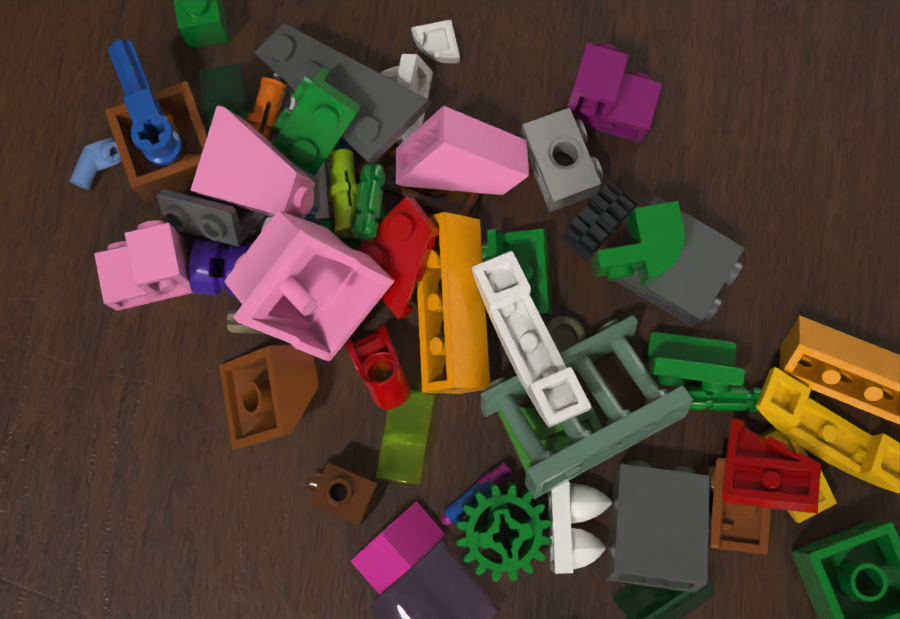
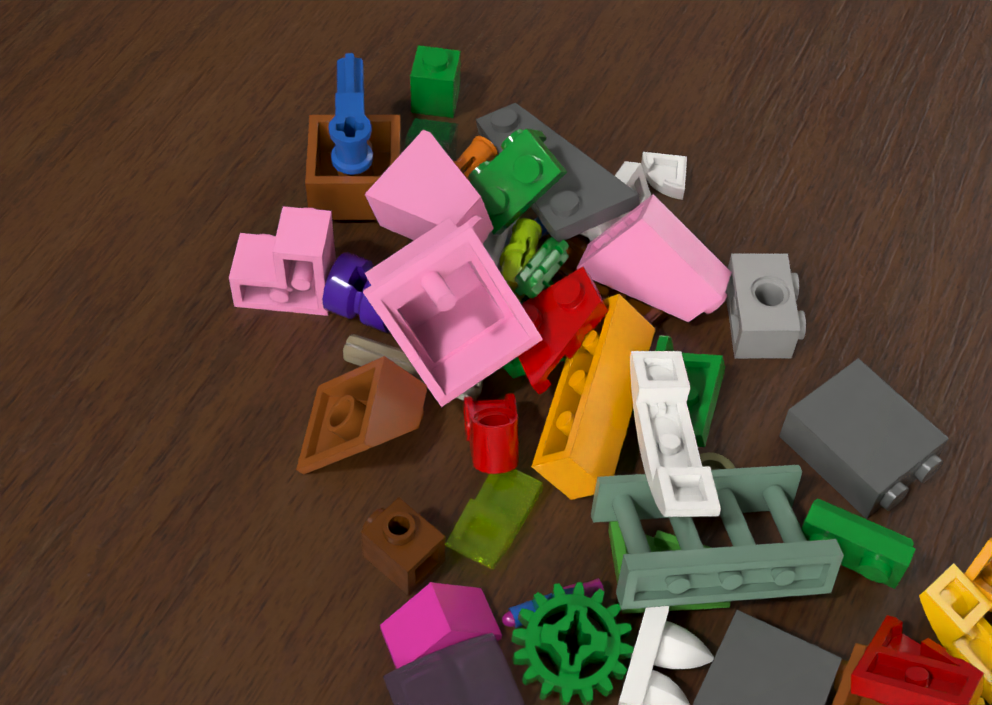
camera: 20 degrees right, 25 degrees down
medium blue arm [69,138,122,190] -> none
dark grey bracket [157,185,265,247] -> none
black tyre [560,180,638,261] -> none
magenta brick [566,43,662,143] -> none
green brick [591,201,685,286] -> none
green axle [686,386,763,412] -> none

